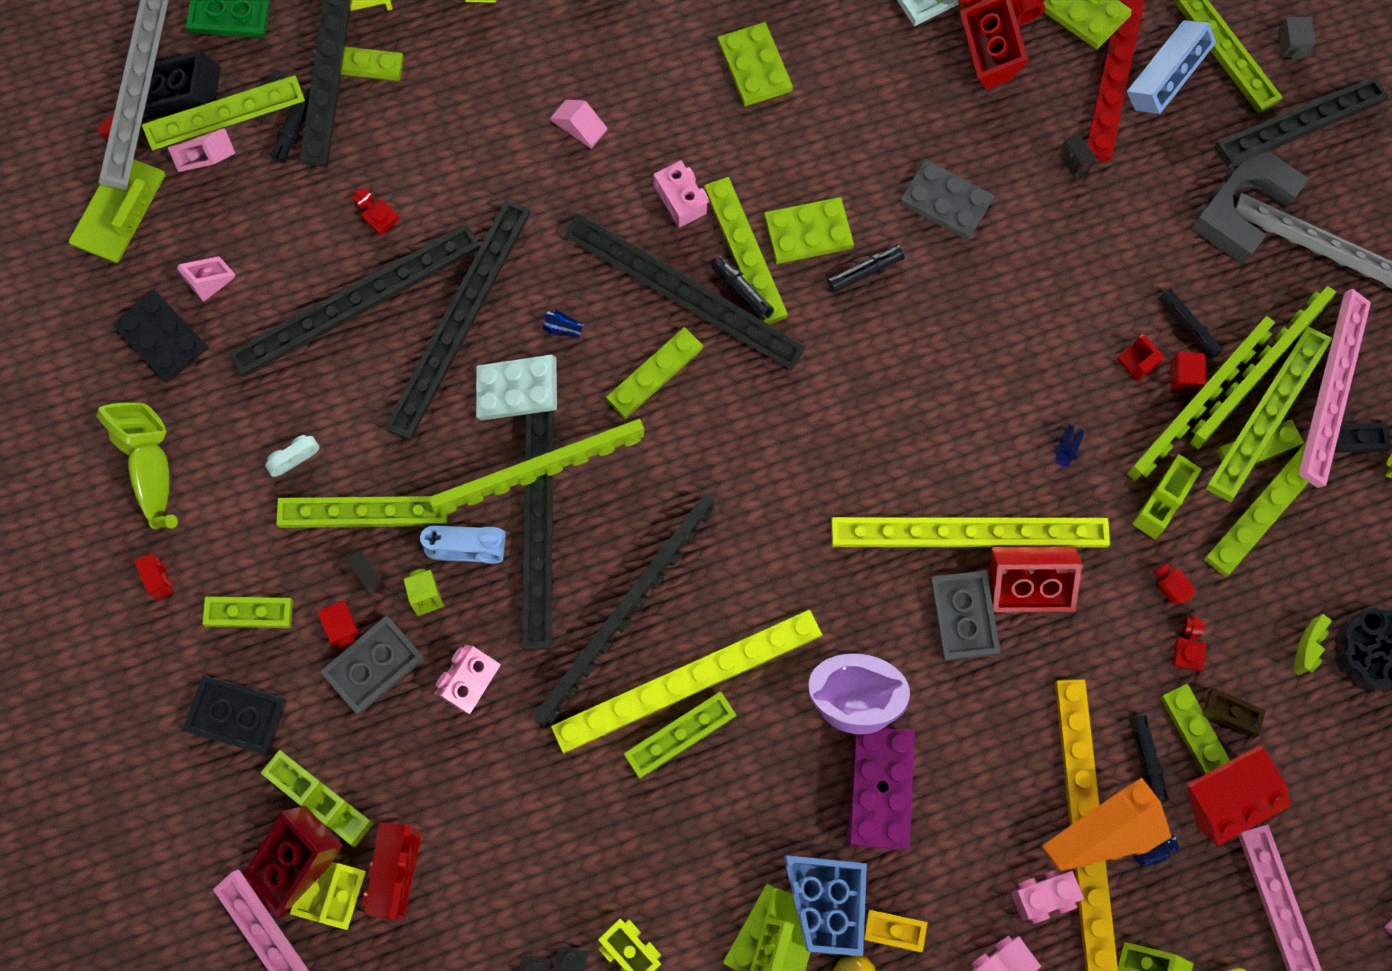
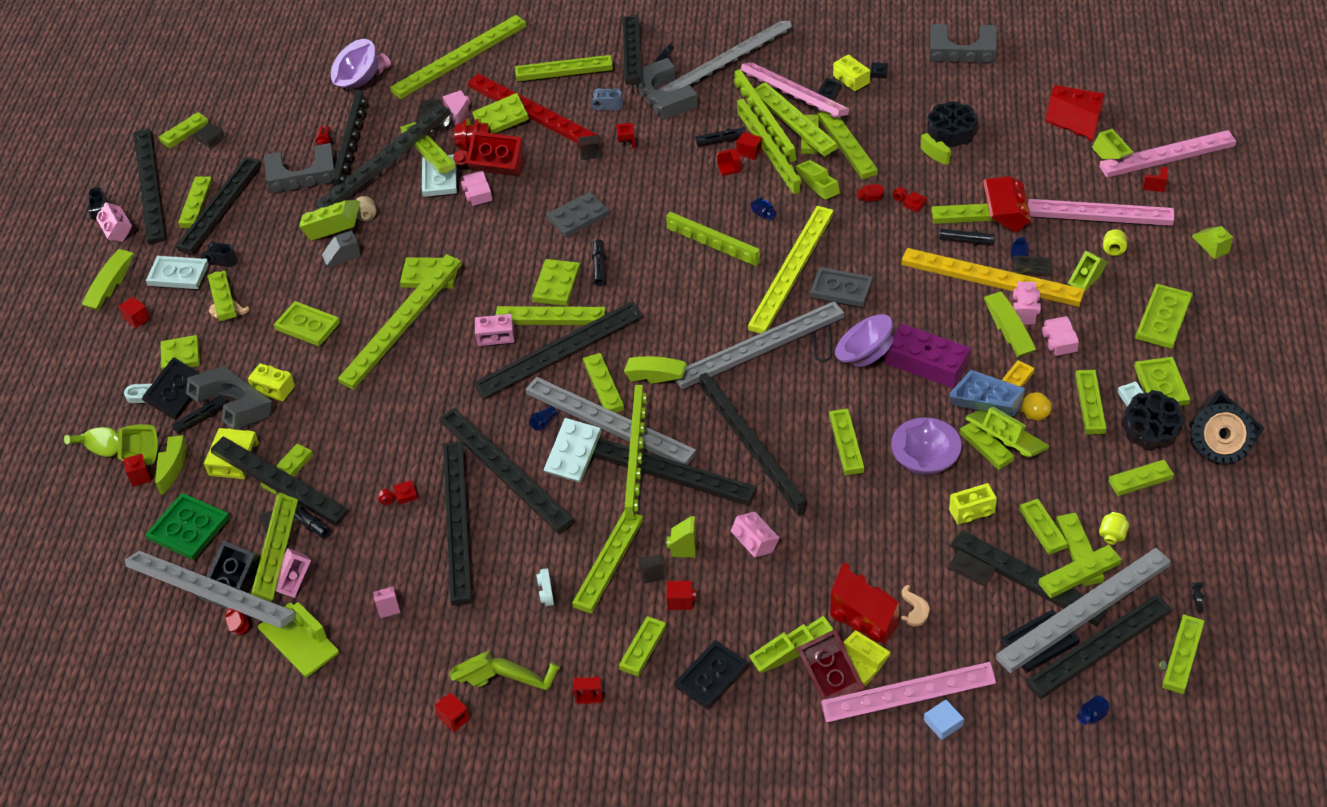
camera: 55 degrees left, 25 degrees down
black plate [112,289,209,383] -> none
dark grey plate [320,615,425,716] -> none
light blue piece [420,526,506,564] -> none
bright pink slope [550,99,607,149] -> none
neon yellow plate [551,610,822,754] -> none
black pin [711,256,774,321] -> none
red slope [989,547,1082,612] -> none
orange wedge [1042,778,1171,872] -> none
light blue brick [1127,20,1216,114] -> none
dark brown plate [1202,688,1266,739] -> none
dark grey brick [1277,17,1316,59] -> none
none -> lime plate [338,254,462,390]
none -> red brick [434,692,470,732]
none -> bright pink brick [461,171,492,206]
none -> light grey plate [526,377,696,465]
none -> sand blue piece [590,88,623,111]
none -> red panel [616,123,636,149]
none -> lime slope [624,356,687,384]
none -> black plate [654,43,675,63]
none -> lime plate [666,212,760,266]
none -> light grey plate [675,301,844,390]
none -> black piece [813,324,832,362]
none -> medium lavender piece [891,418,961,475]
none -> light nougat piece [901,585,930,627]
none -> lime slope [984,291,1036,358]
none -> clear smoke plate [1013,255,1053,275]

